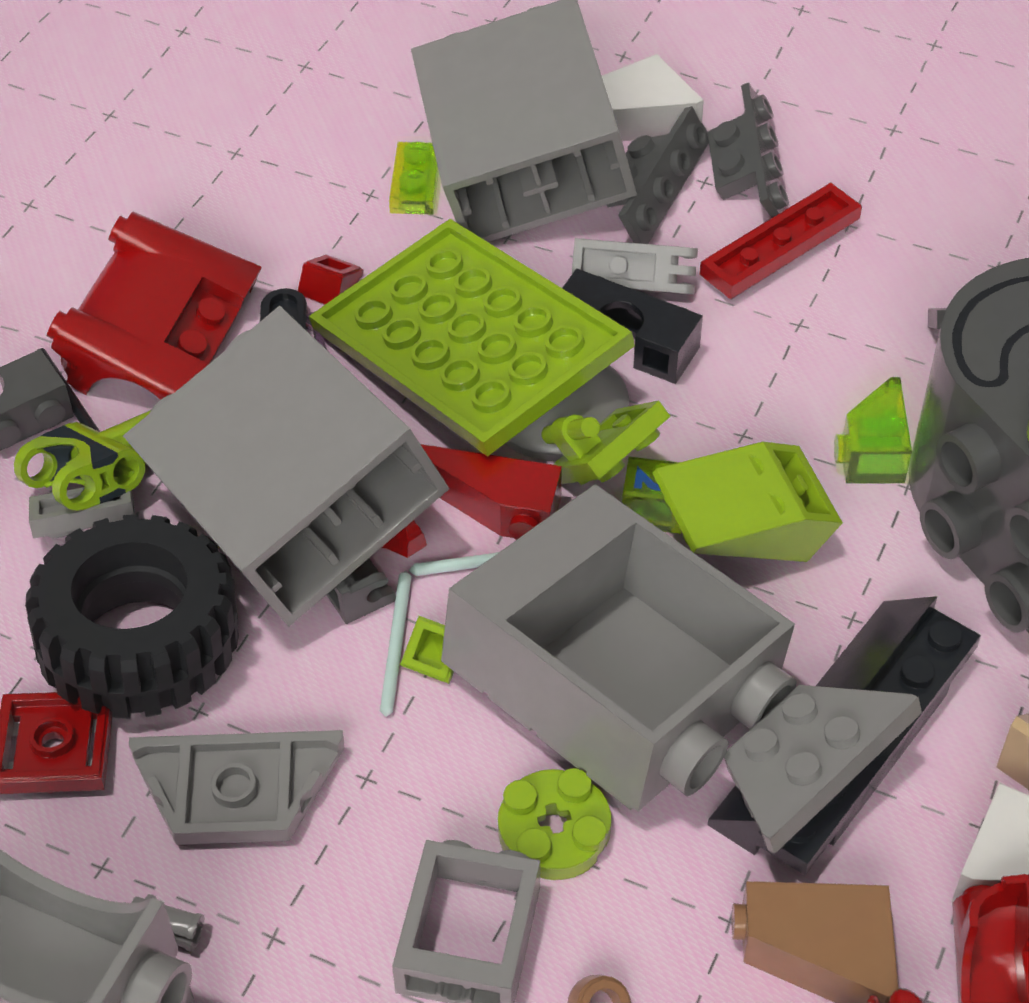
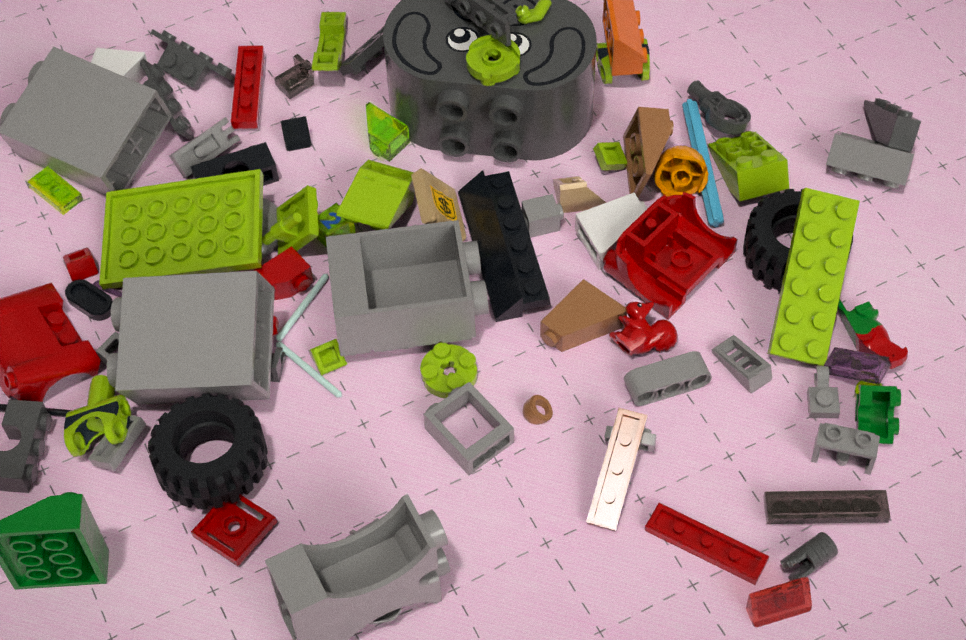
camera: 50 degrees left, 5 degrees up
light grey wing [129,730,344,845] -> none
light grey wing [724,685,922,854] -> none
none -> clear smoke bracket [274,54,314,99]
none -> black slope [280,116,312,151]
none -> lime slope [312,12,346,71]
none -> tan container [411,168,466,241]
none -> light grey brick [522,194,564,238]

